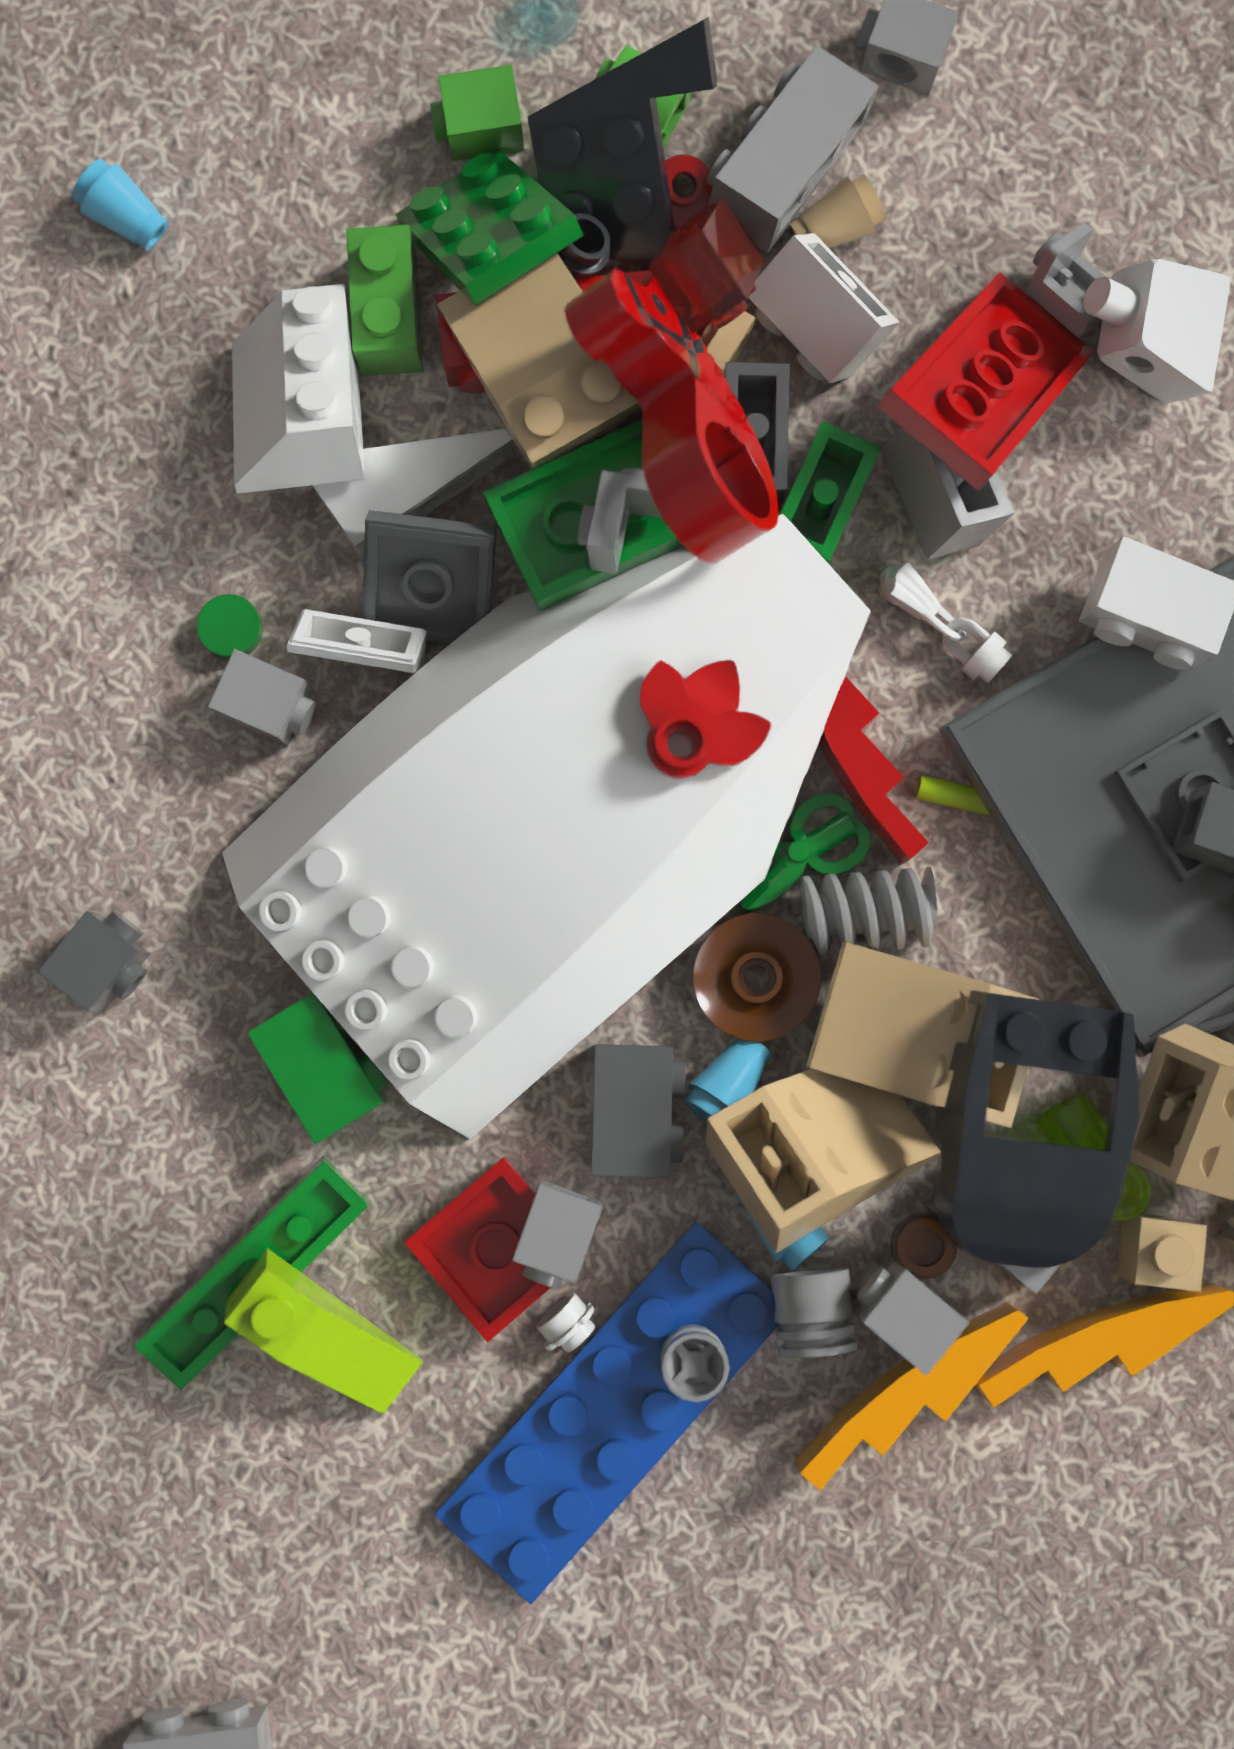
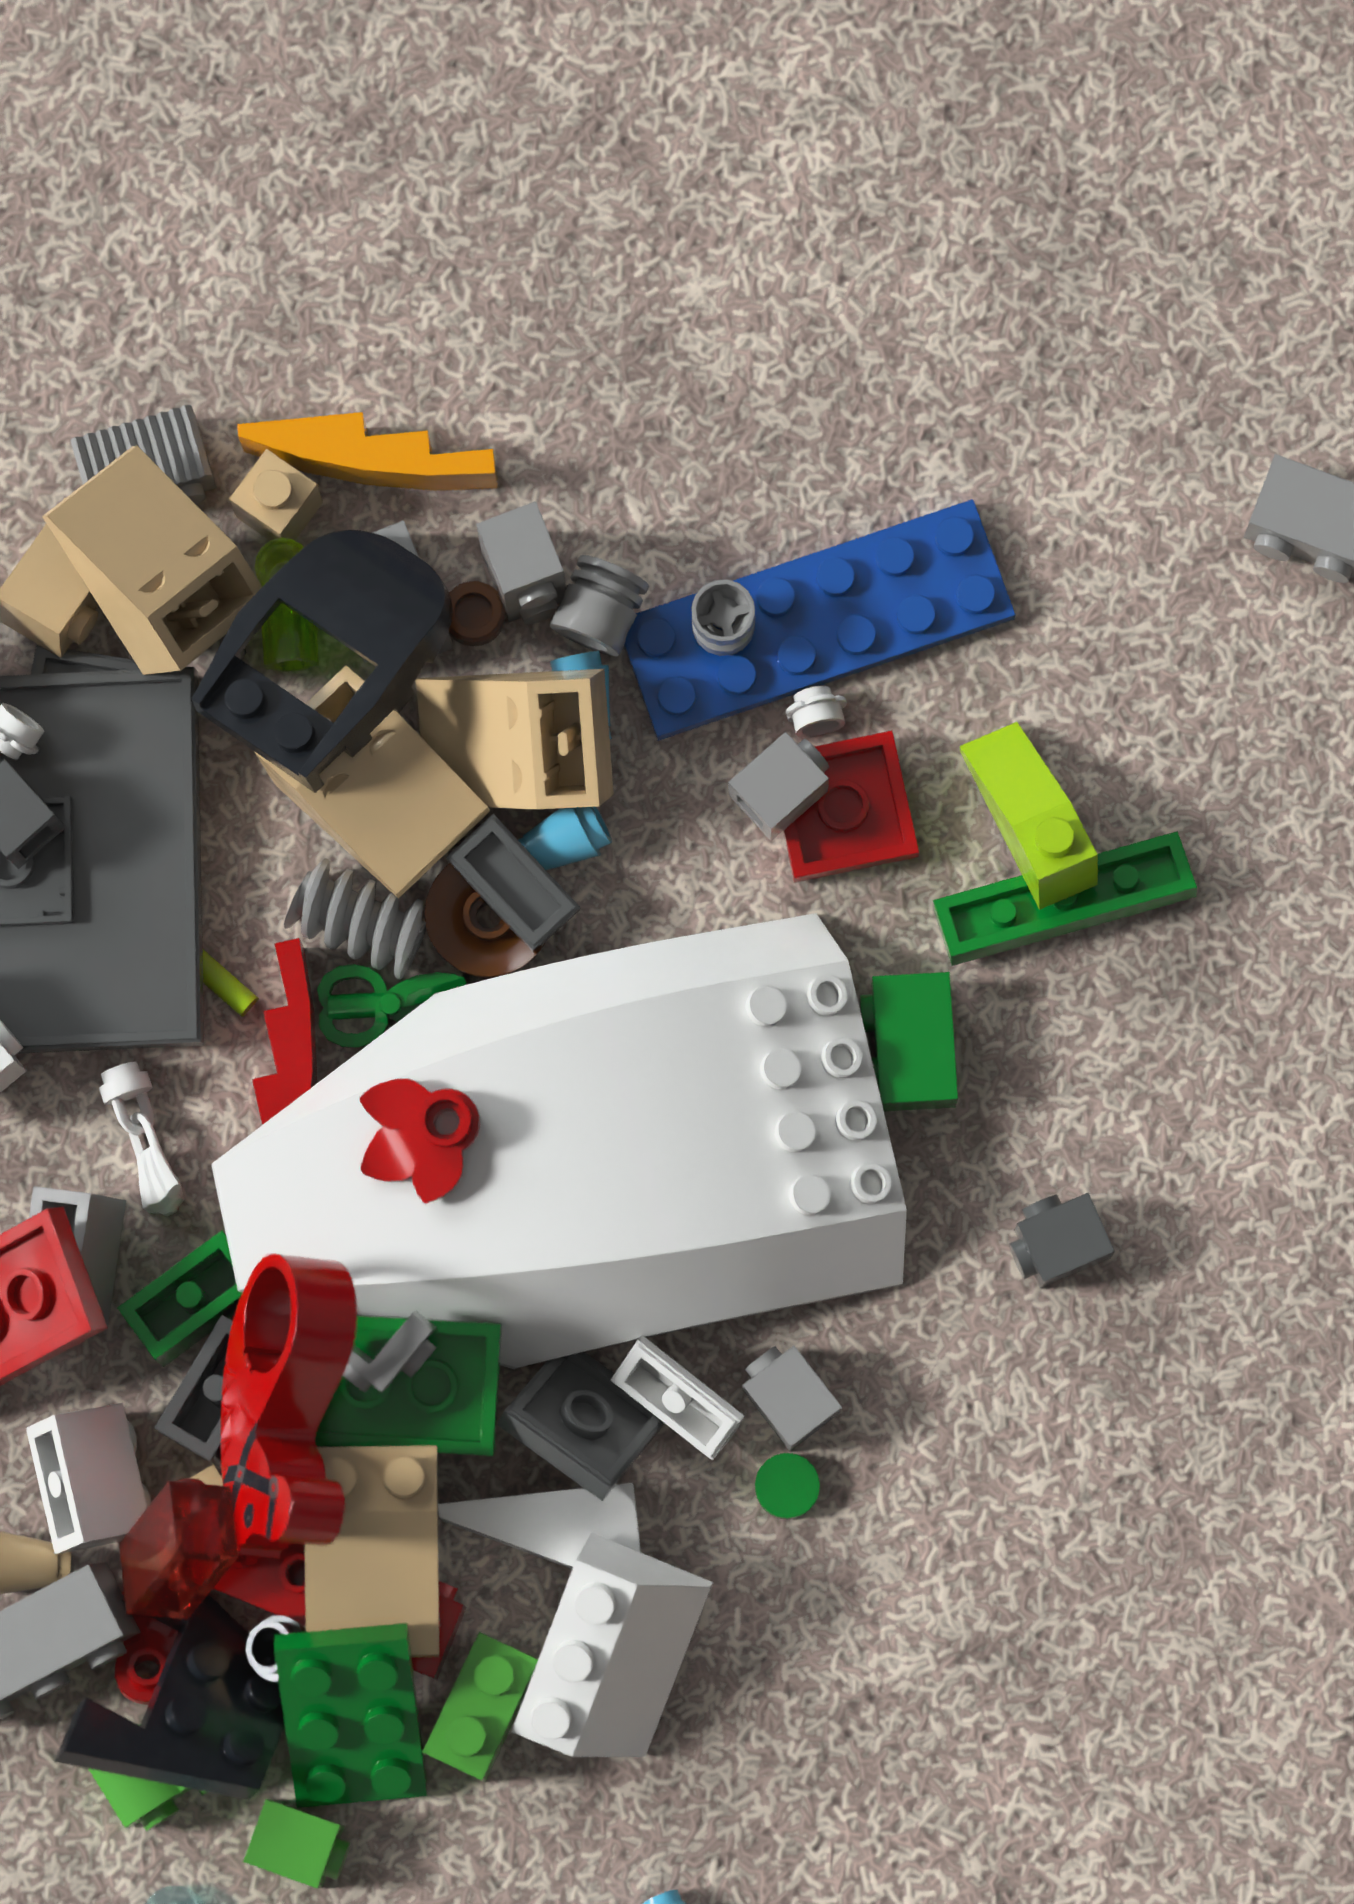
camera: 145 degrees left, 5 degrees down
dark grey brick [591,1044,685,1178] -> none
light orange slope [795,1302,1029,1491] -> none
none -> dark grey tile [446,814,580,953]

